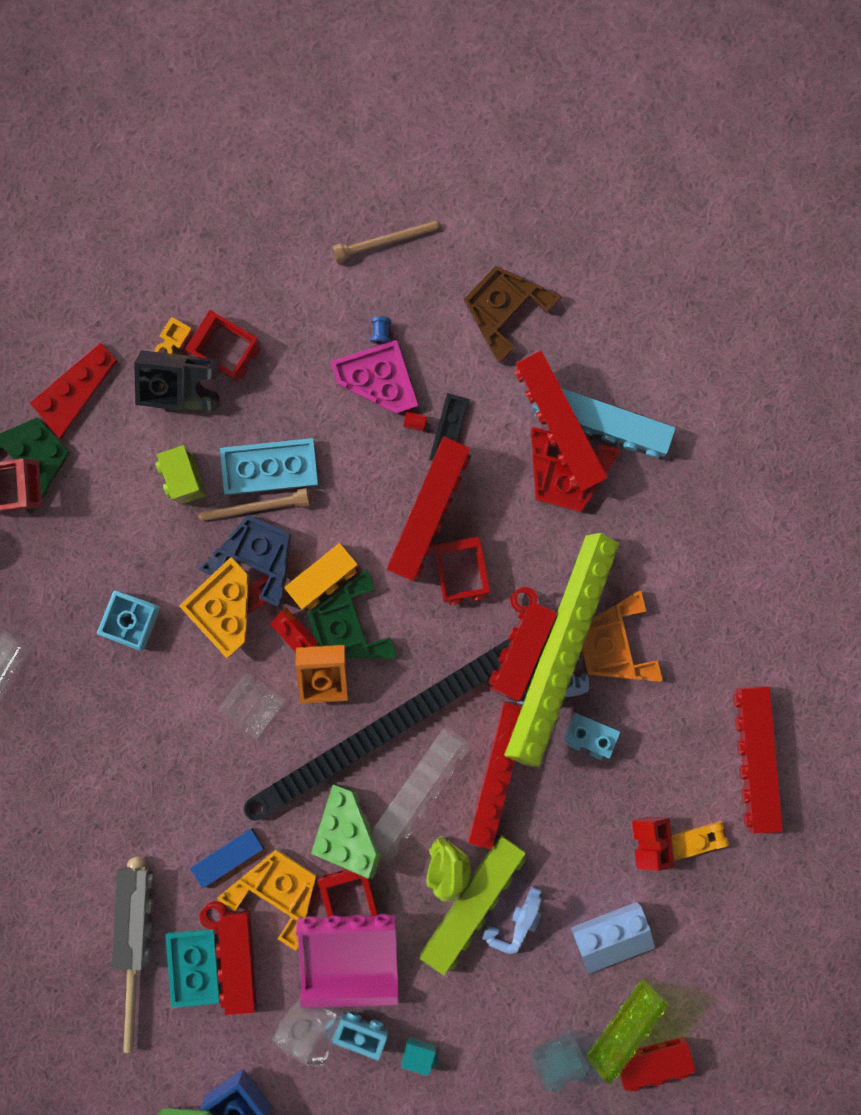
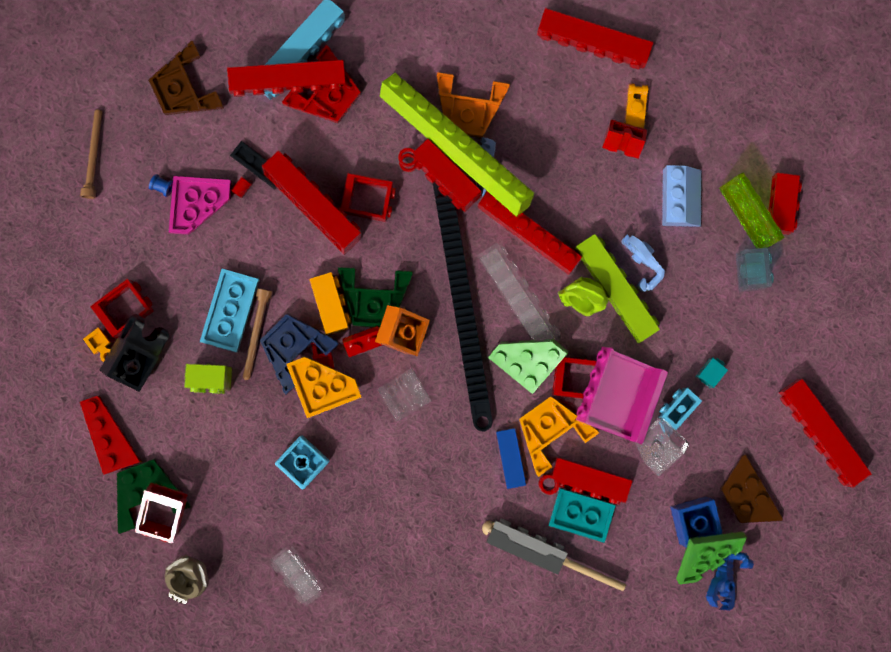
camera: 70 degrees left, 0 degrees up
medium azure brick [563,712,620,760] -> none

